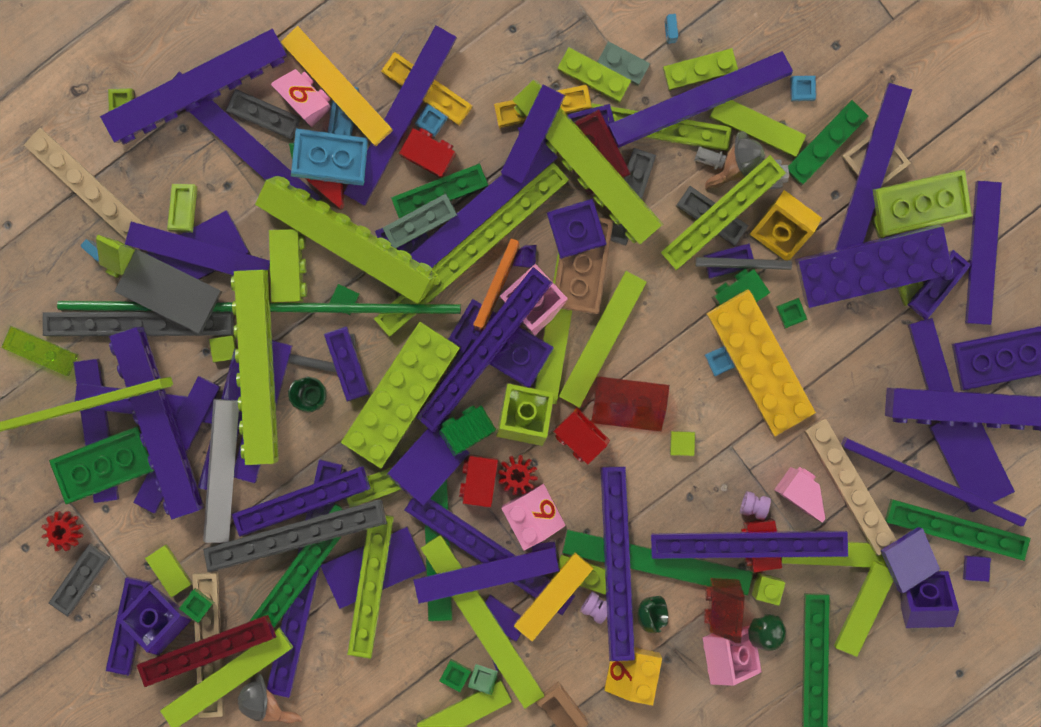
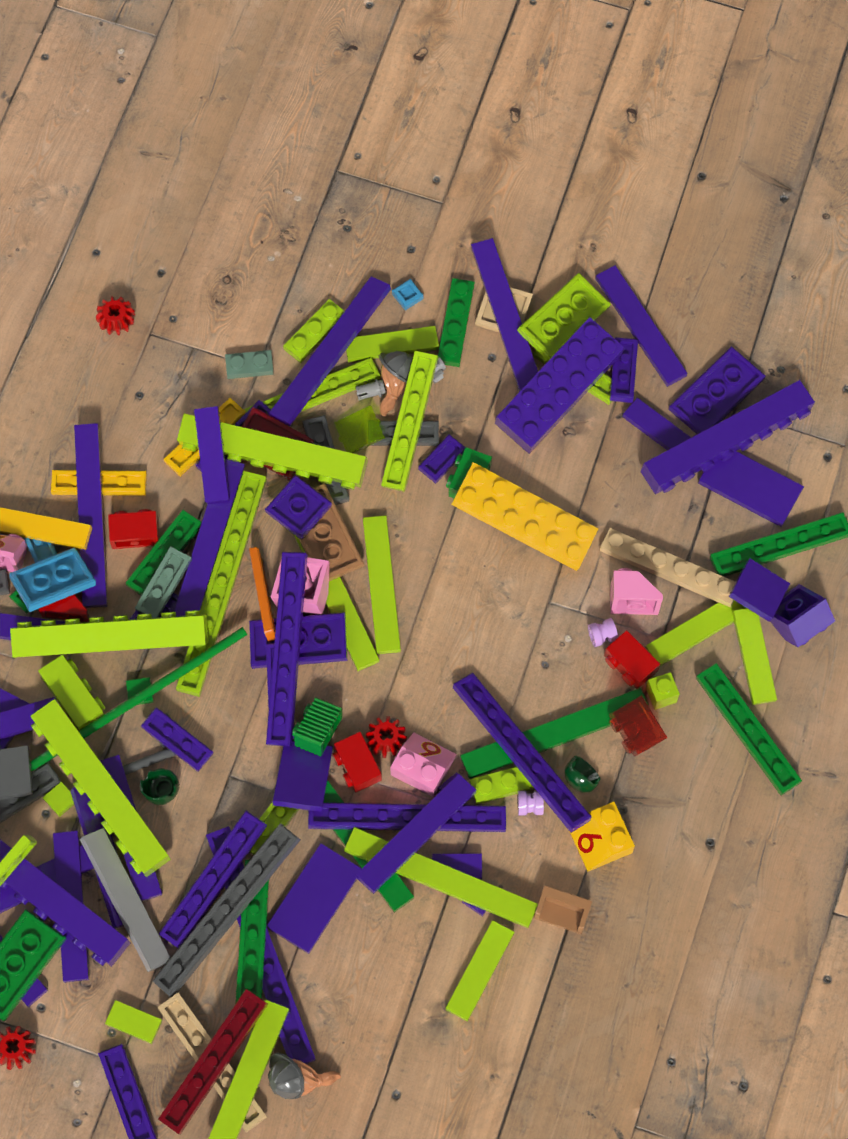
camera: 40 degrees left, 20 degrees down
dark grey tile [48,544,110,617] -> none
dark purple slope [117,584,192,655] -> none
green plate [179,588,215,623] -> none
lime brick [341,322,461,469] -> none
lime tile [347,515,394,659] -> none
dark azure tile [415,104,448,138] -> none
green plate [439,659,472,692] -> none
green tile [468,664,499,695] -> none
lime slope [496,384,554,446] -> none
dark purple tile [513,245,537,269] -> none
yellow tile [514,552,593,641] -> none
red brick [553,407,610,465] -> none
lime plate [557,47,632,103] -> none
clear red slope [591,376,670,432] -> none
dark purple plate [651,531,848,559] -> none
dark azure tile [664,14,678,44] -> none
lime tile [670,431,695,456] -> none
dark grey bar [695,257,792,270] -> none
bright pink slope [702,626,762,686] -> none
dark azure tile [704,346,735,376] -> none
dark green hair [748,614,786,651] -> none
yellow slope [750,190,822,260] -> none
green tile [776,298,808,329] -> none
dark purple tile [841,436,1027,527] -> none
dark purple tile [963,555,991,582] -> none
none -> clear neon green piece [334,405,385,454]

